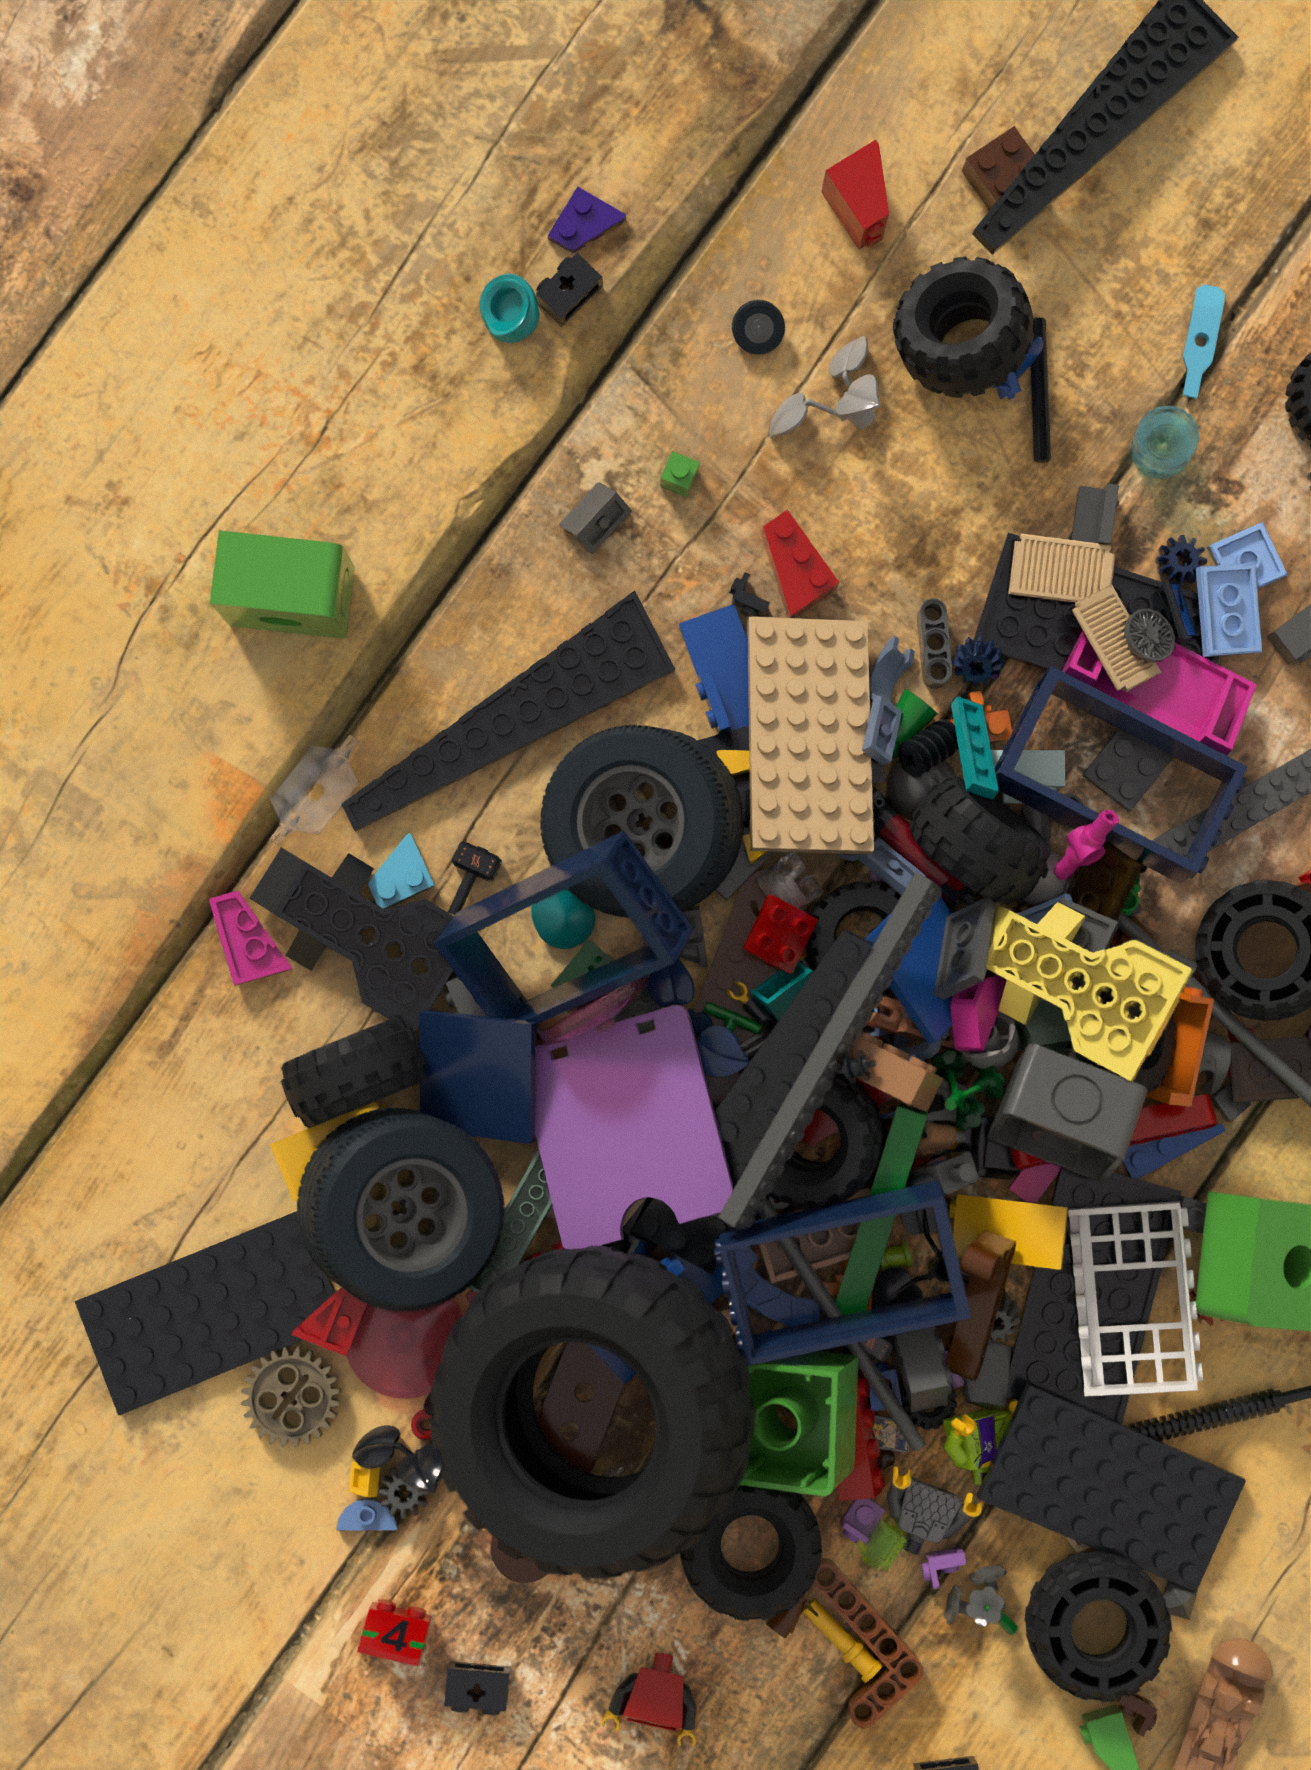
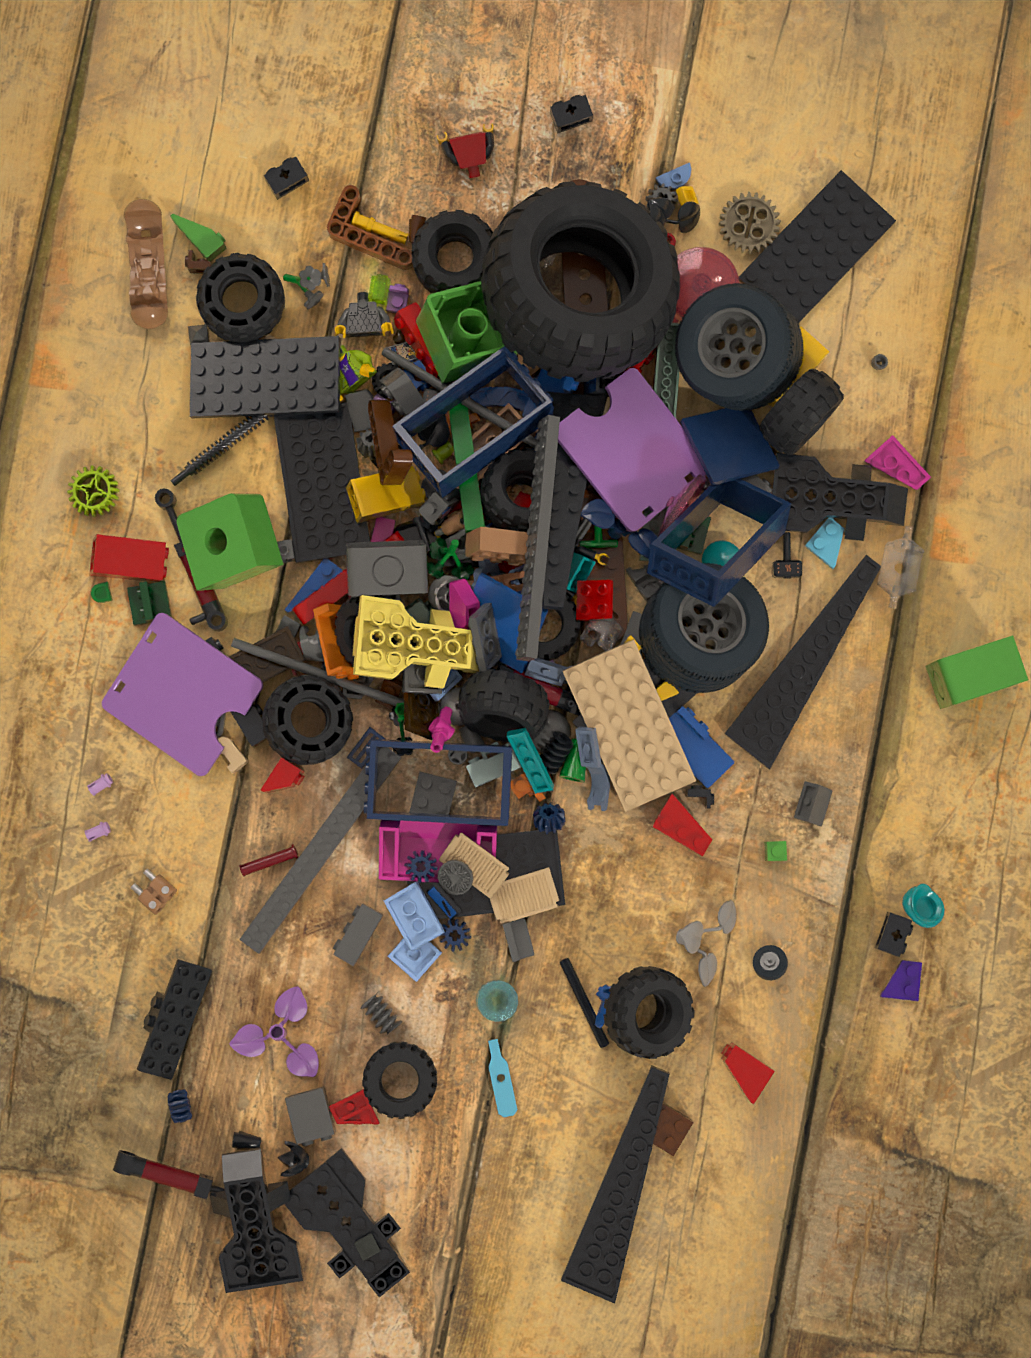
camera: 160 degrees right, 0 degrees up
red wing [292,1287,368,1356] -> none
red slope [357,1600,432,1666] -> none
black wheel [838,1050,876,1084] -> none
dark grey beam [917,598,952,689] -> none
medium lavender bracket [921,1547,967,1589] -> none
white window [1068,1201,1203,1396] -> none
none -> dark blue tile [347,727,385,769]
none -> dark blue gear [404,850,438,883]
none -> dark grey hinge [871,354,888,370]

